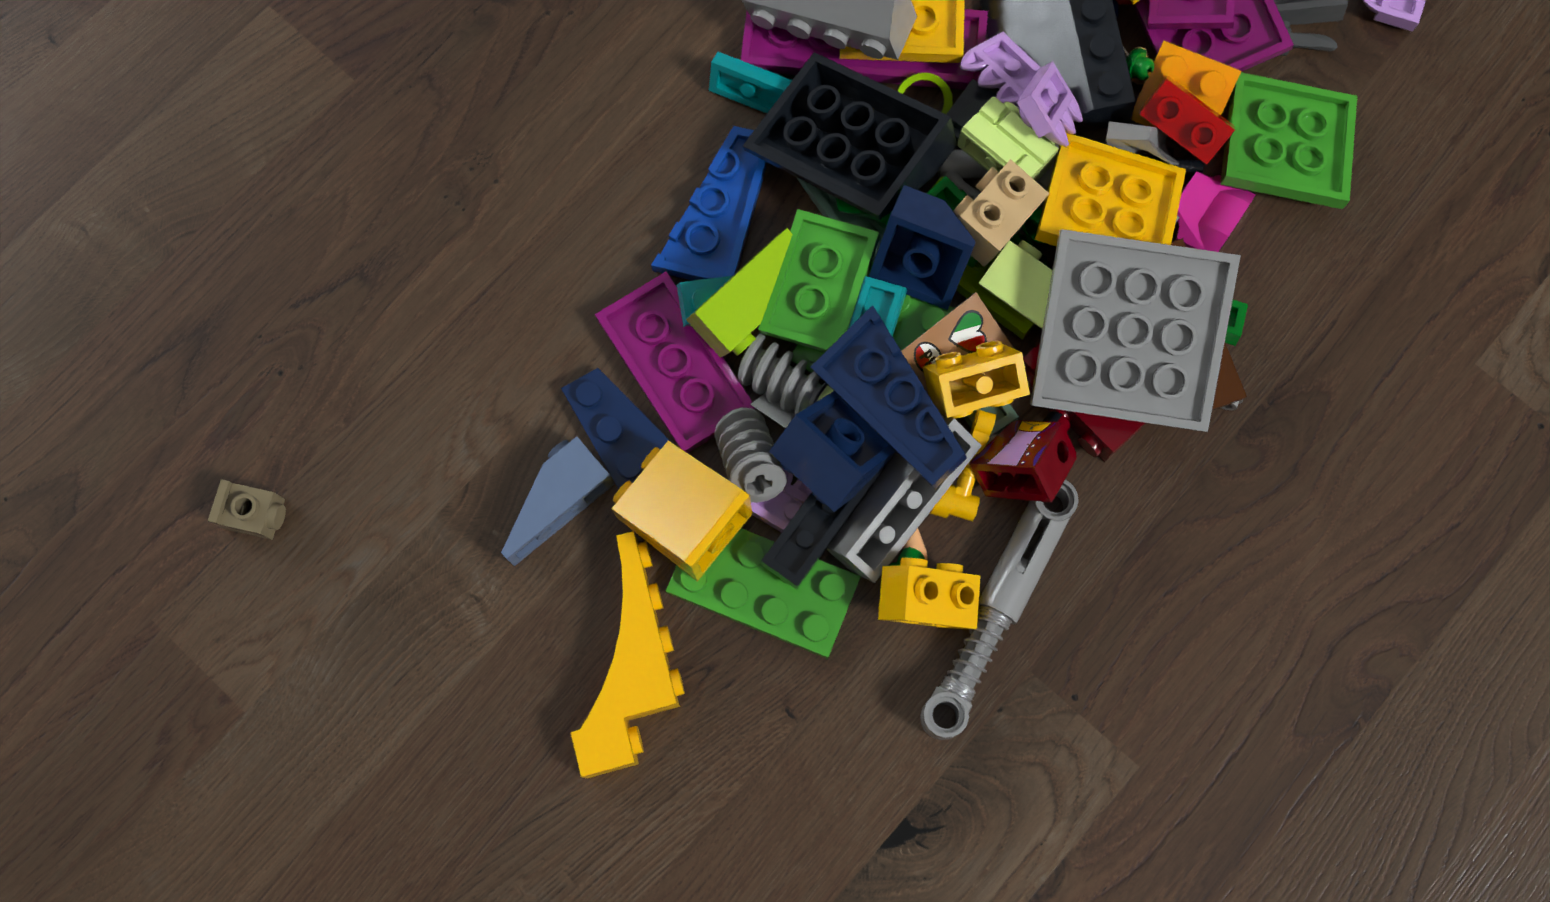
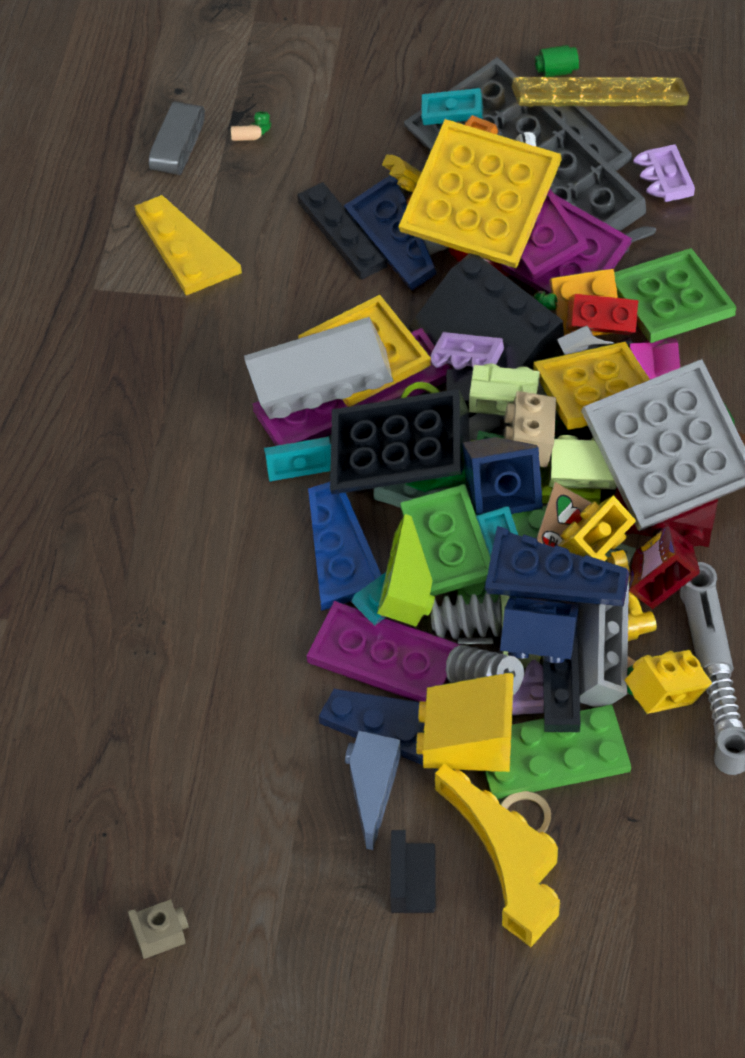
camera: 35 degrees left, 20 degrees down
lavender plate [1017,61,1083,147] -> none
none -> black panel [390,830,436,913]
none -> tan piece [501,791,551,833]

